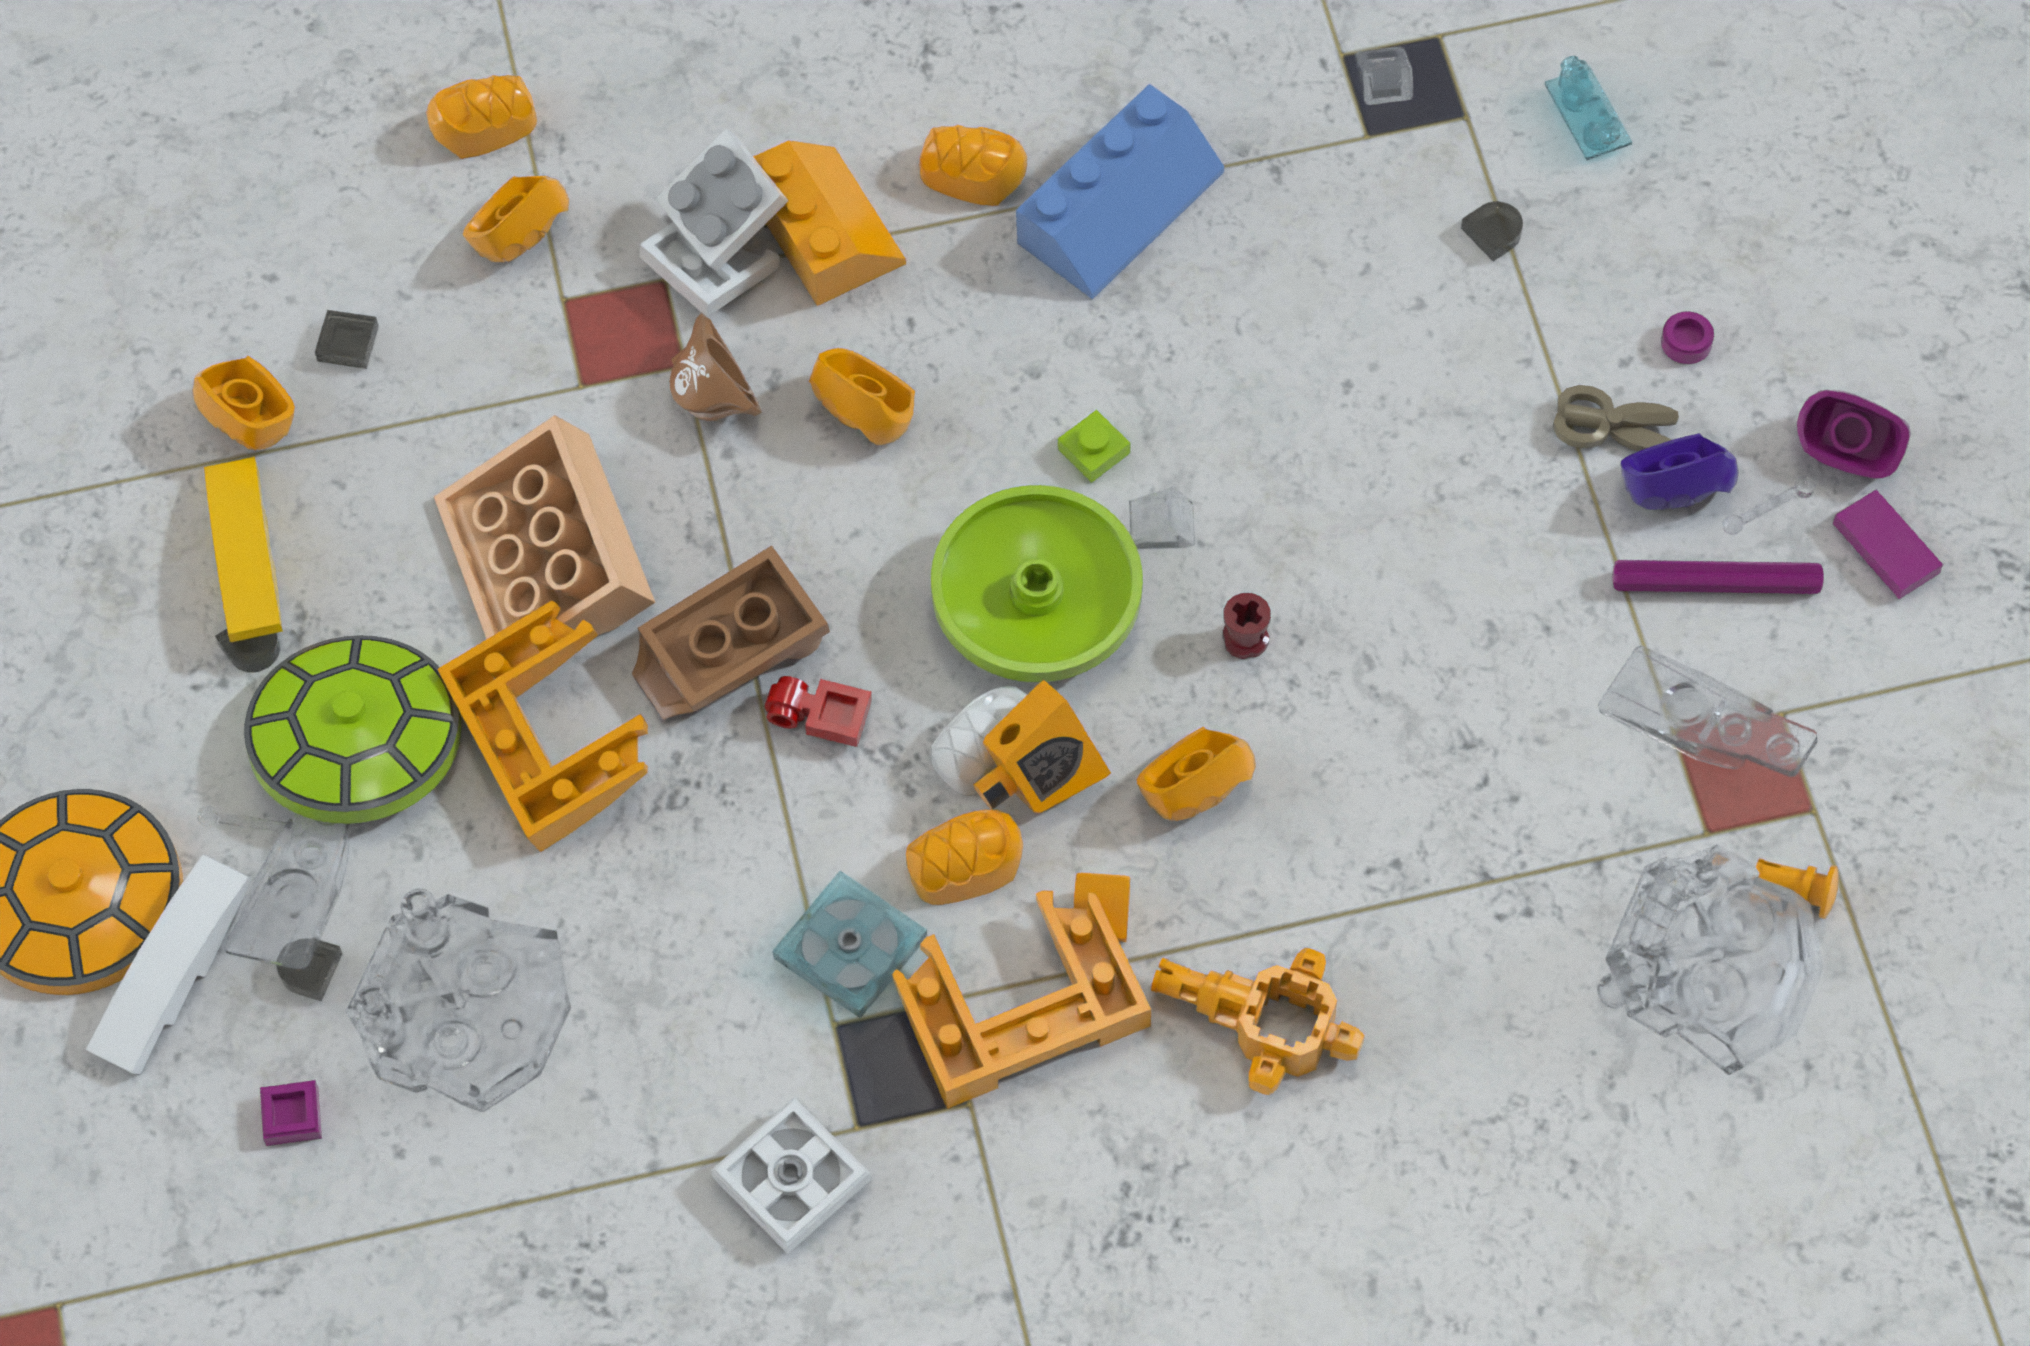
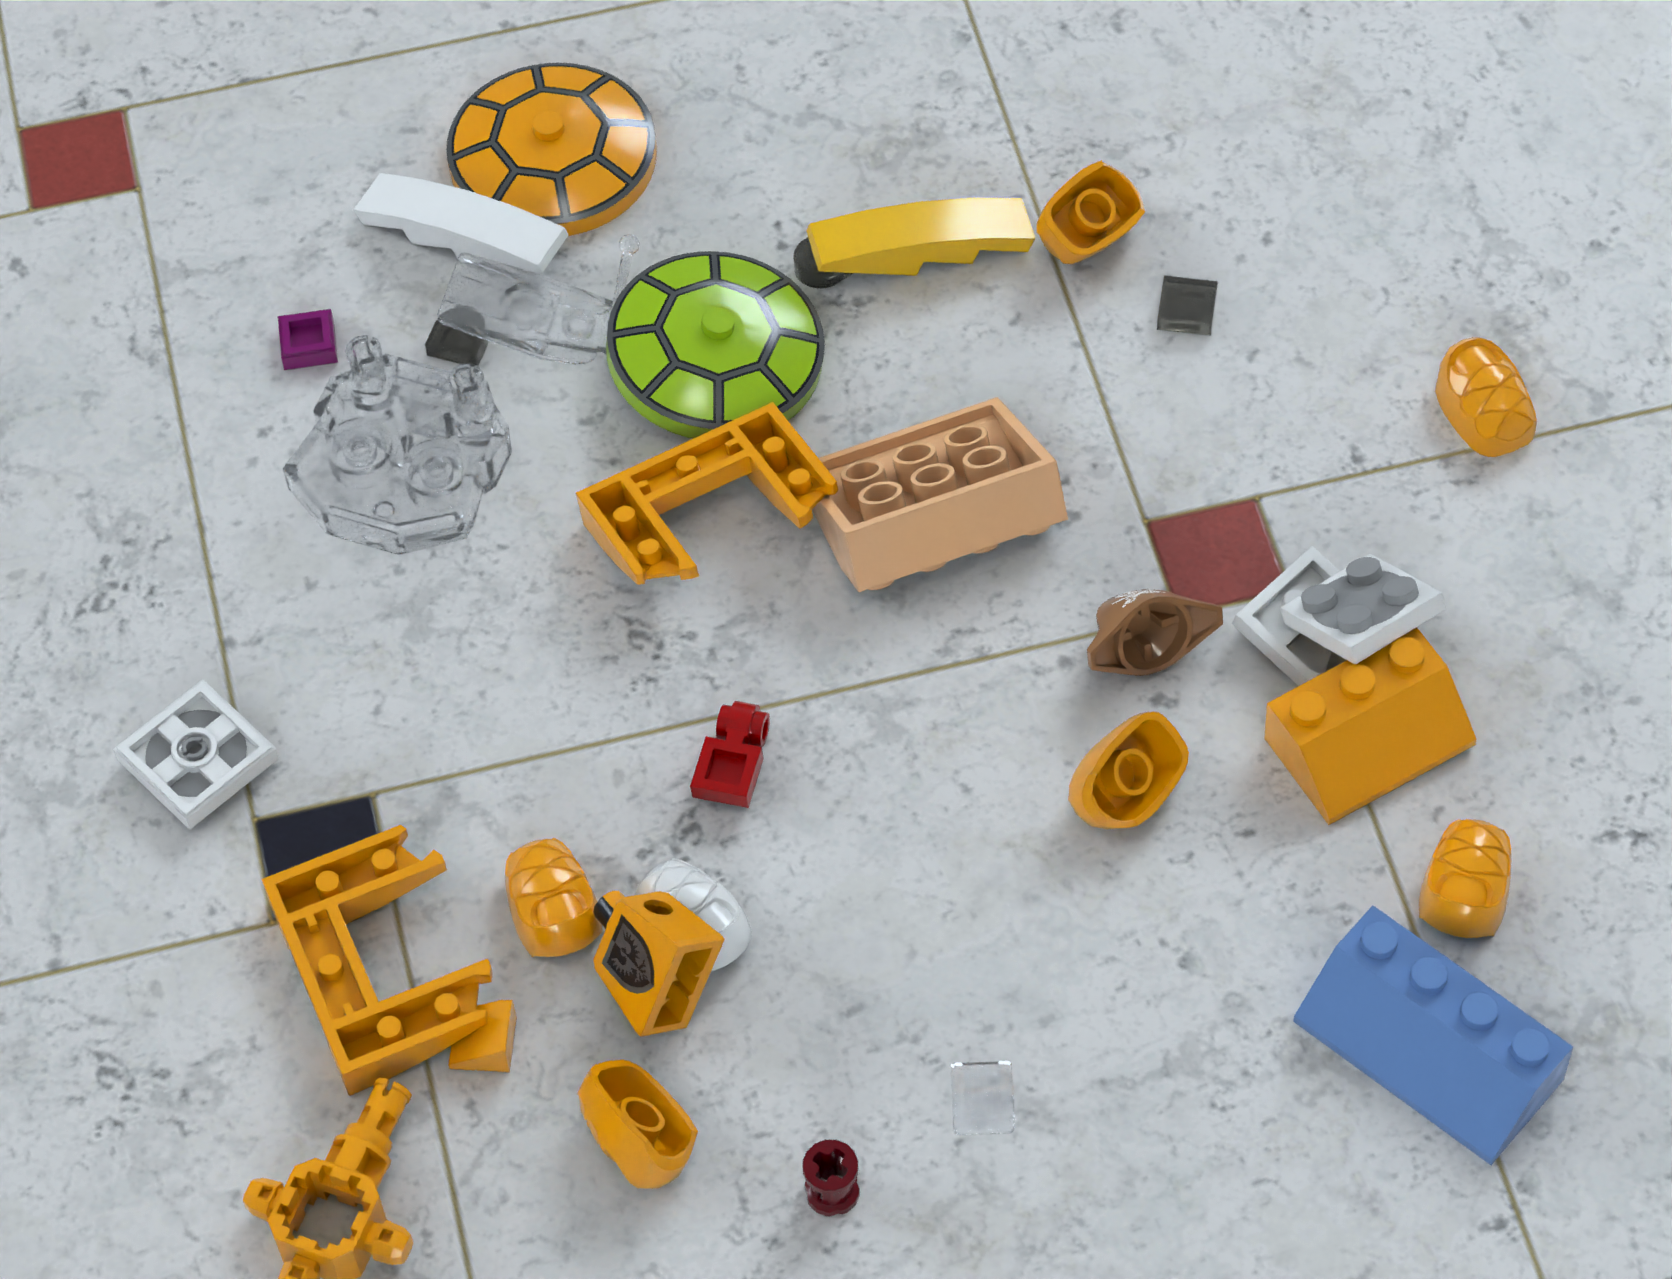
camera: 90 degrees right, 5 degrees down
light orange piece [462,176,569,262] -> none
medium nougat slope [632,546,830,720] -> none
clear light blue piece [773,871,927,1019] -> none
lime dish [931,485,1143,682] -> none
lime plate [1057,409,1131,483] -> none

